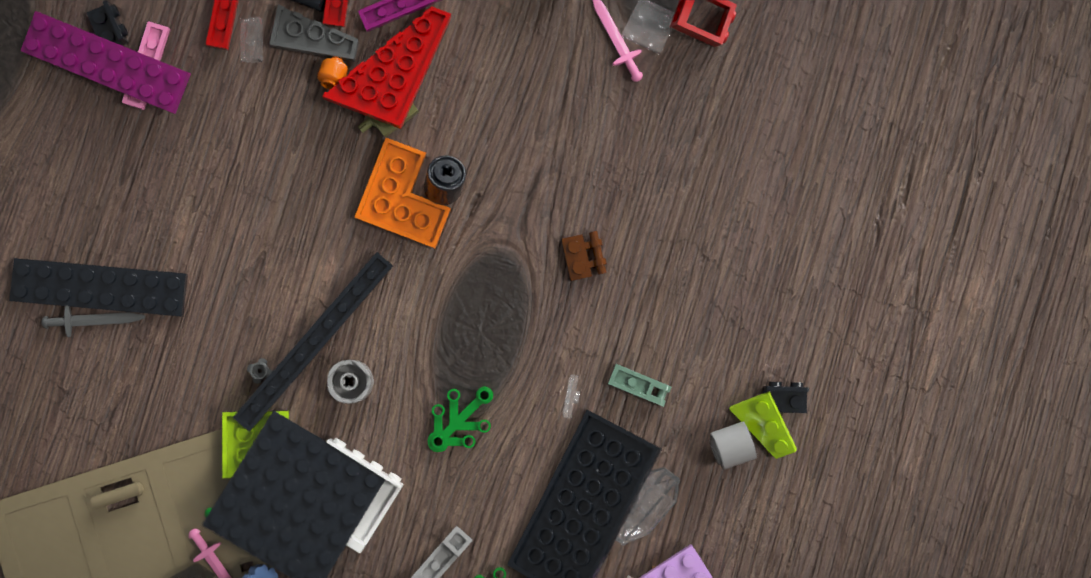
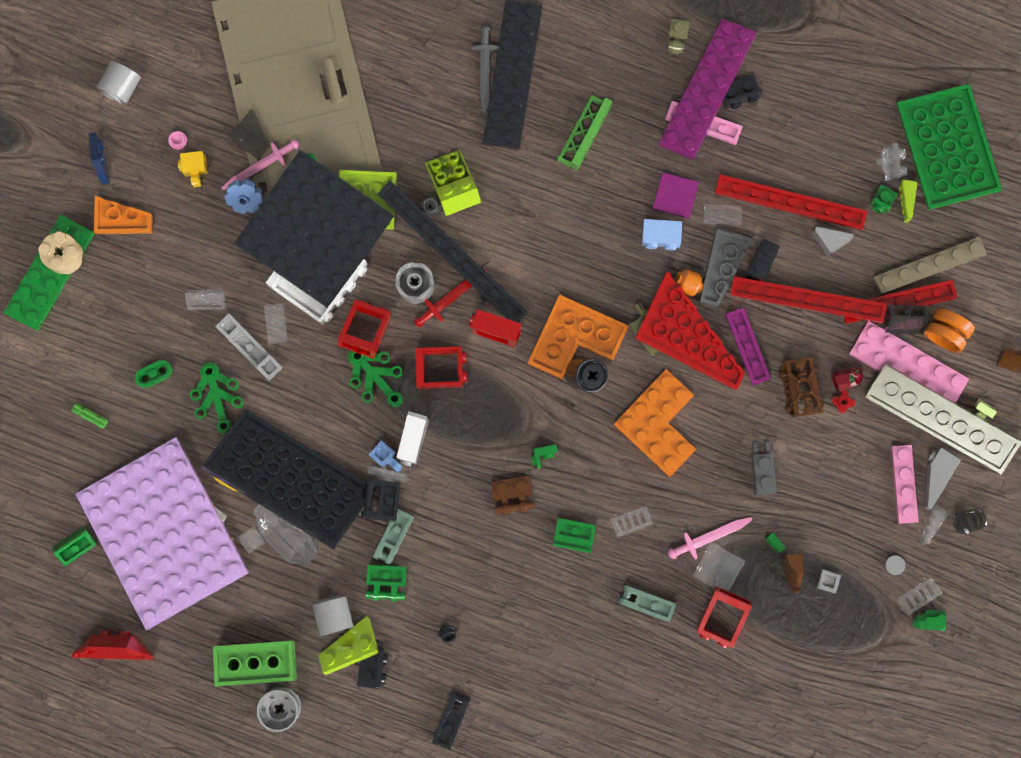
camera: 100 degrees right, 5 degrees down
none -> bright green brick [213,641,297,686]
none -> clear plate [238,527,266,554]
none -> light grey wheel [257,686,301,732]
none -> clear plate [264,303,288,344]
none -> red window [338,300,391,359]
none -> black plate [361,479,401,522]
none -> green plate [366,565,407,602]
none -> medium blue plate [369,440,403,473]
none -> slope [397,411,429,467]
none -> red sword [414,269,486,327]
none -> red window [415,346,467,389]
none -> lime slope [425,150,481,216]
none -> black plate [432,691,471,750]
none -> black plate [438,625,457,643]
none -> red window [469,309,522,348]
none -> green bracket [530,444,558,469]
none -> green plate [553,518,596,553]
none -> bright green fence [557,95,612,171]
none -> clear slope [610,506,653,538]
none -> orange plate [613,369,696,478]
none -> sand green plate [618,585,676,622]
none -> light blue brick [642,219,682,250]
none -> magenta tile [653,173,699,219]
none -> olive plate [668,19,690,55]

